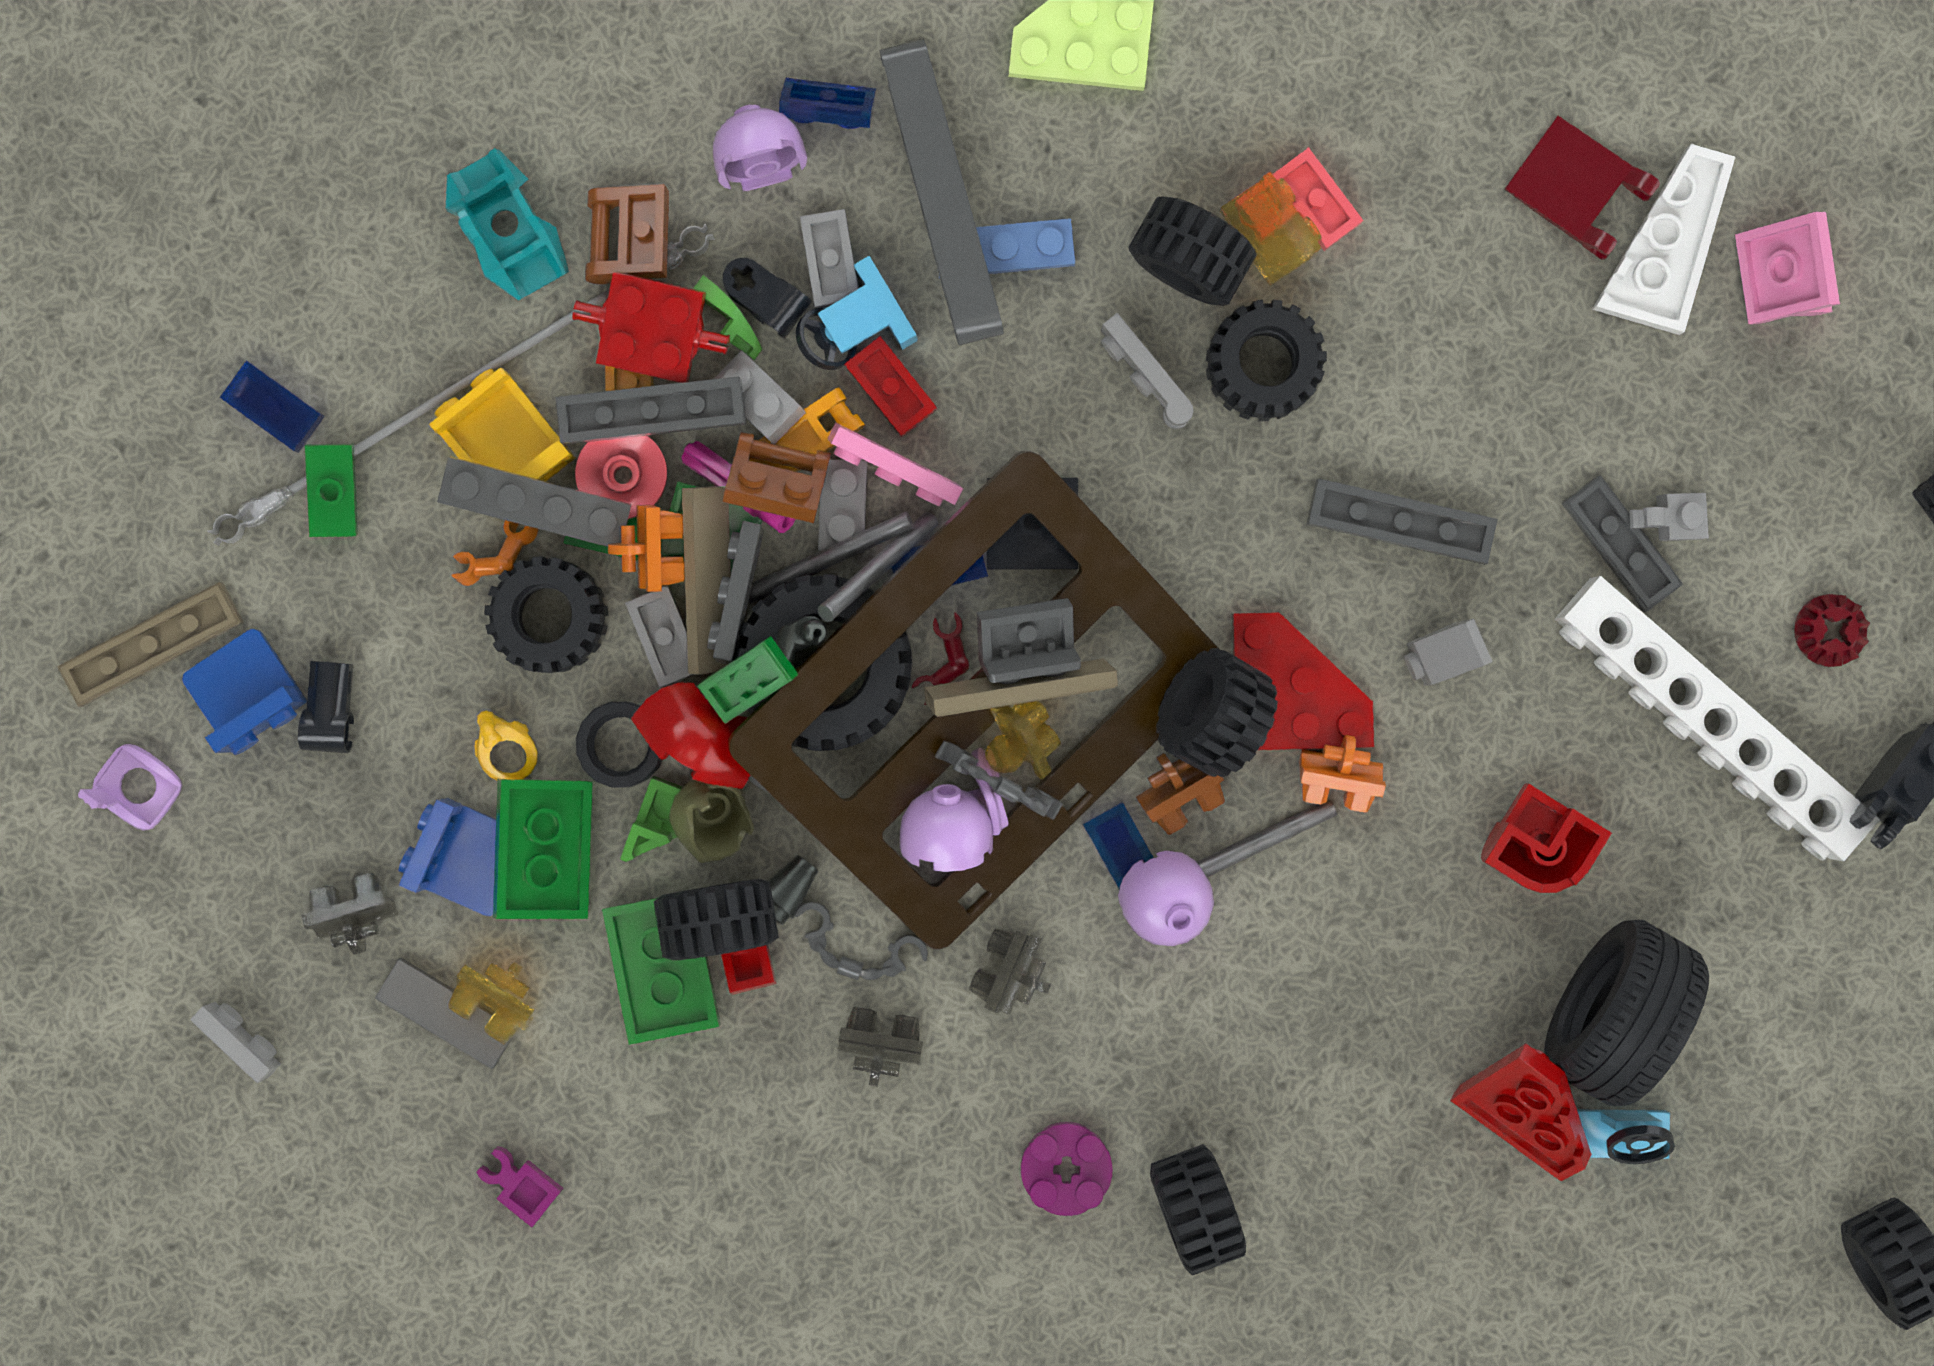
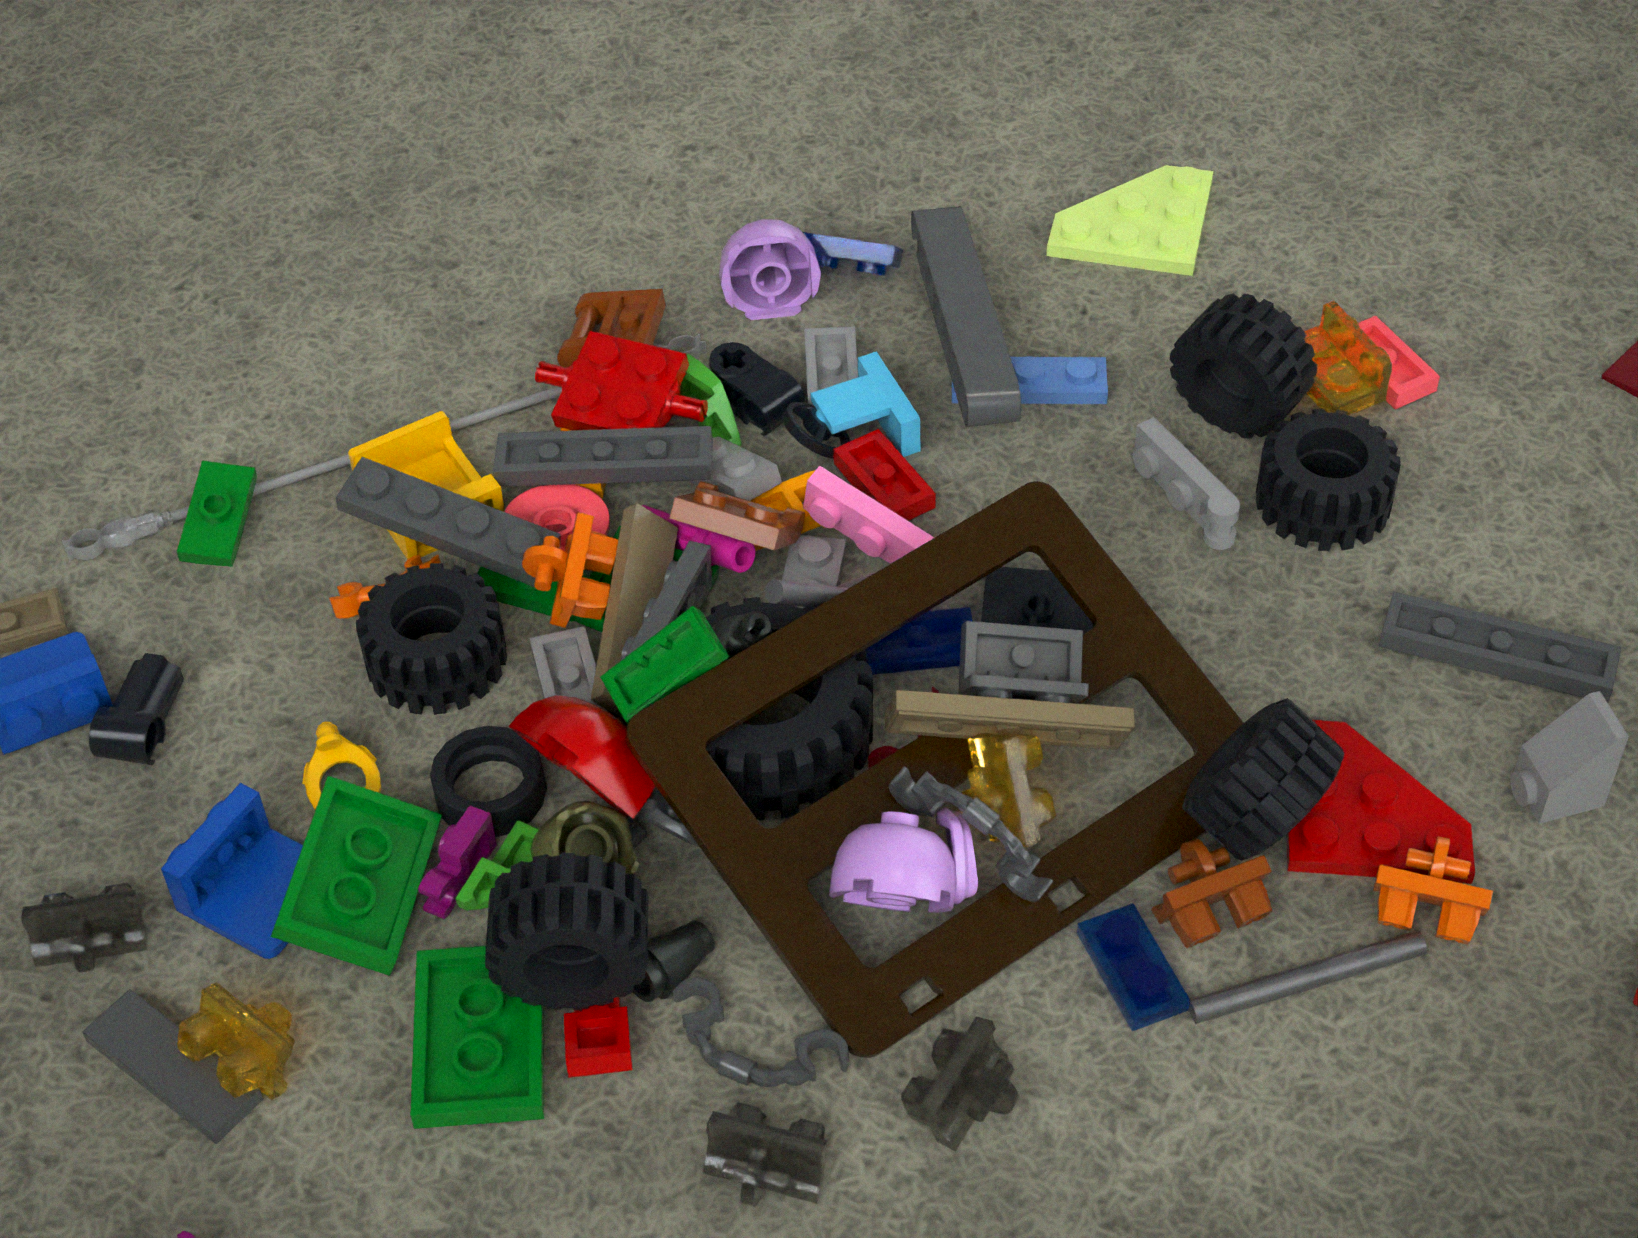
camera: 10 degrees right, 40 degrees down
clear blue plate [219,360,325,453] -> none
teal piece [446,148,569,301] -> none
lavender cylinder [1118,851,1214,946] -> none
none -> magenta plate [418,805,497,919]

